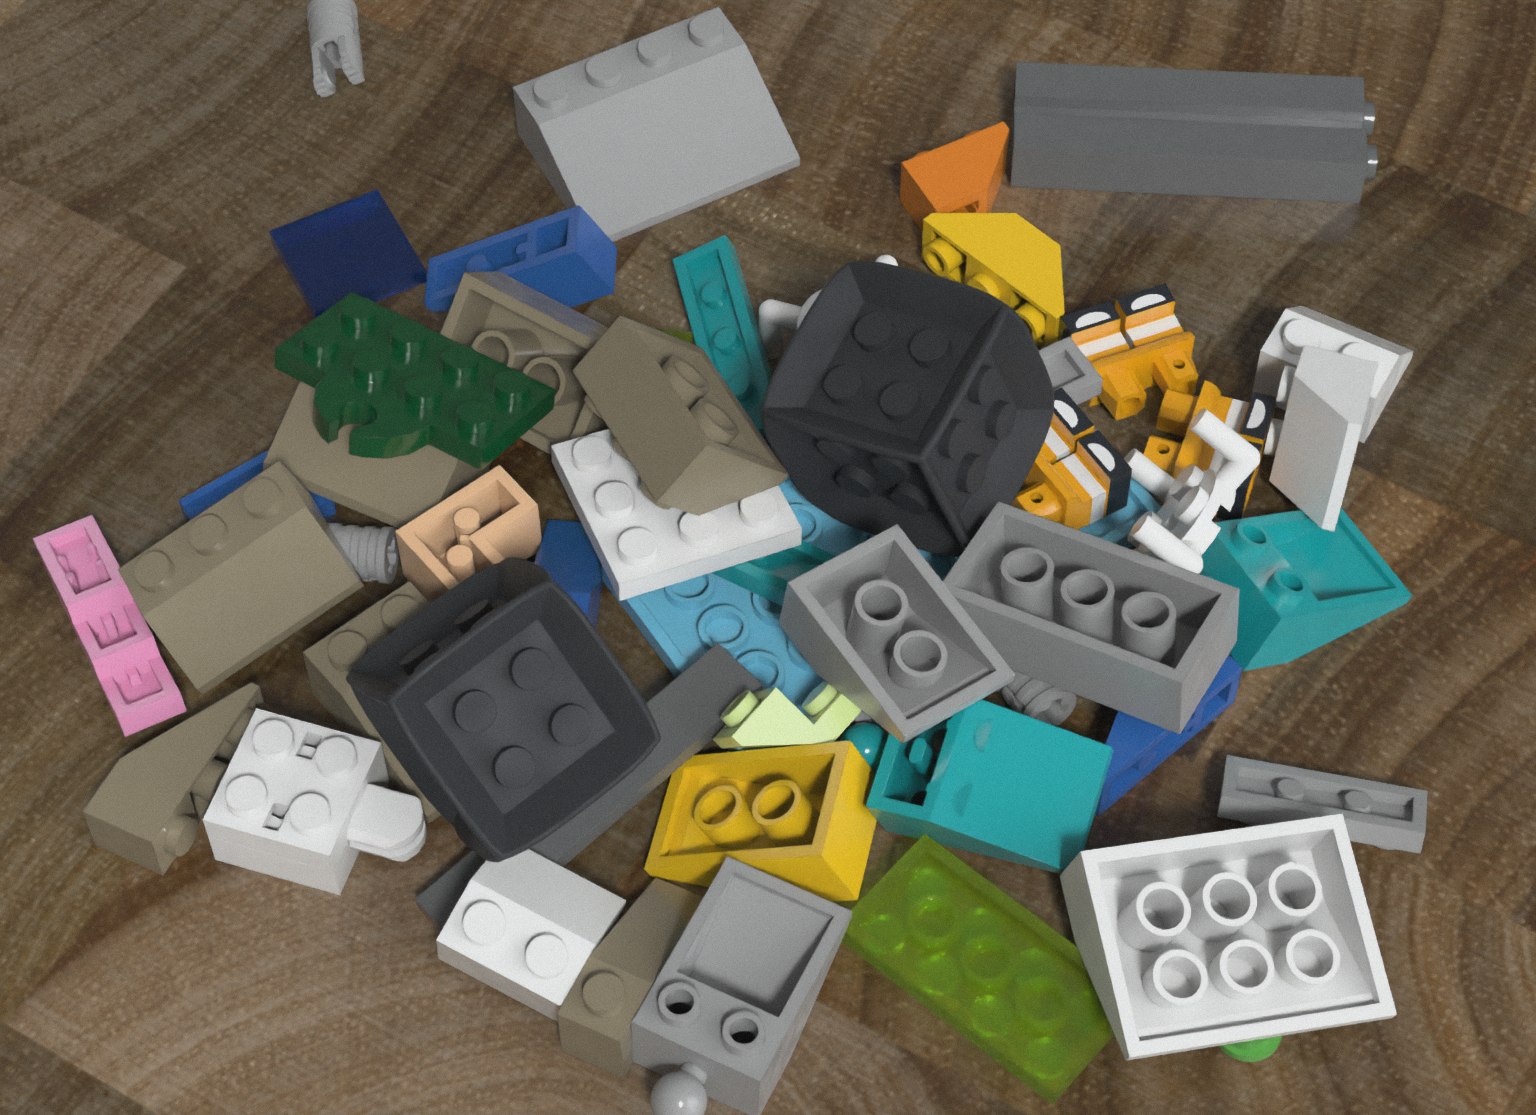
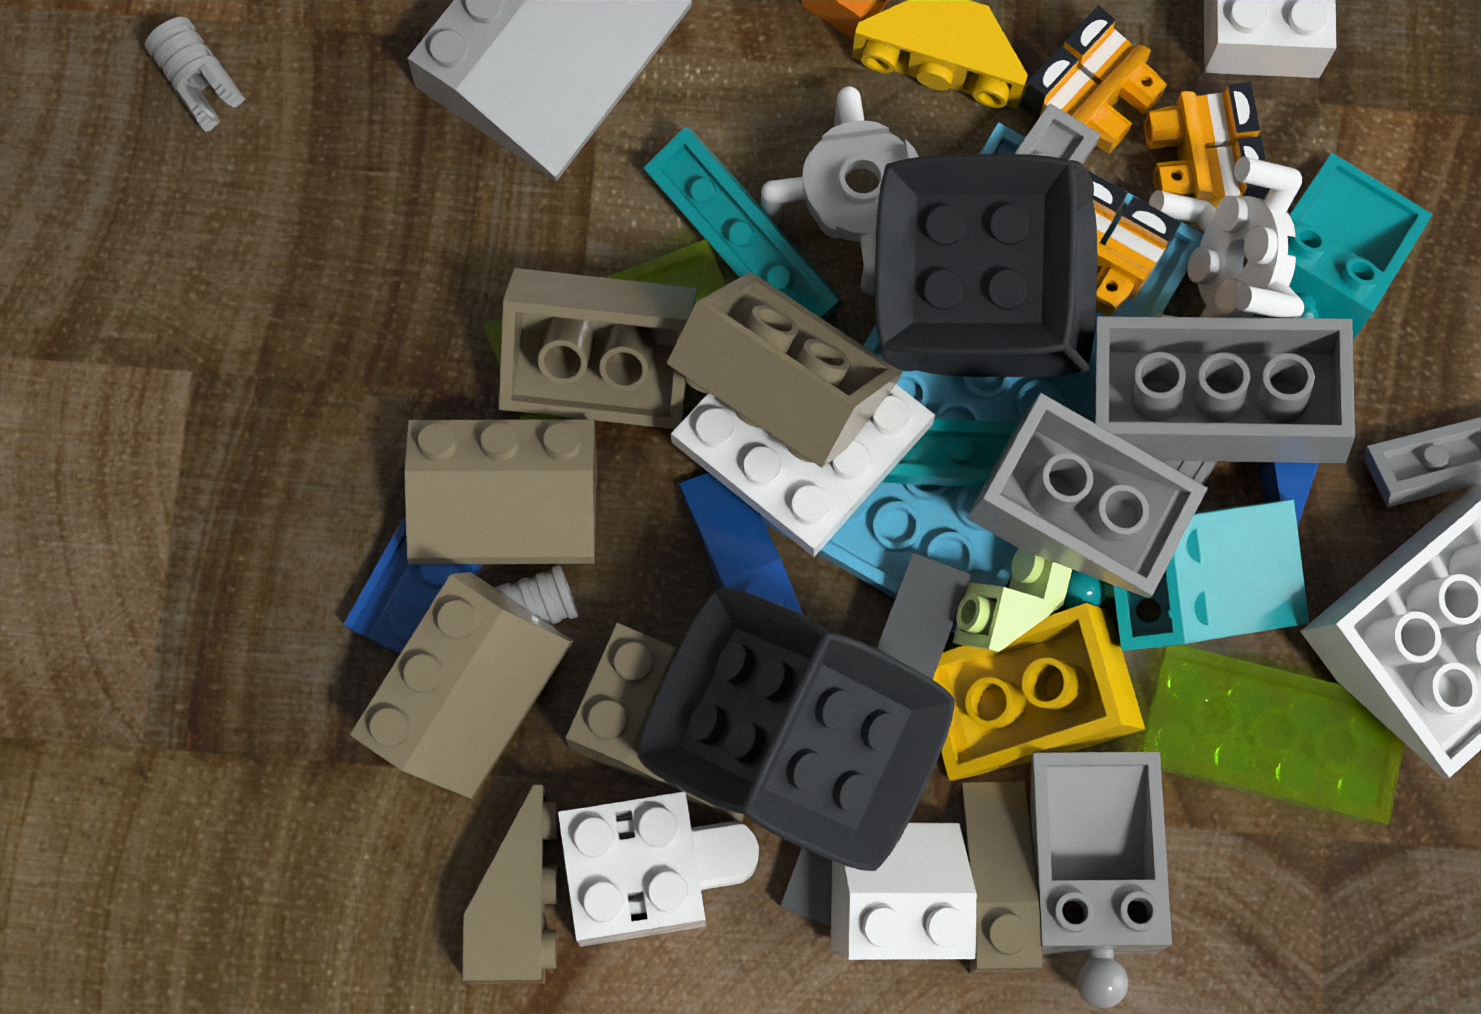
camera: 30 degrees left, 20 degrees up
bright pink slope [33,515,187,737] -> none
clear blue tile [269,189,427,319] -> none
dark green plate [275,292,555,470] -> none
light nougat brick [395,465,542,604] -> none
blue slope [424,205,617,311] -> none
white slope [1263,345,1379,532] -> none

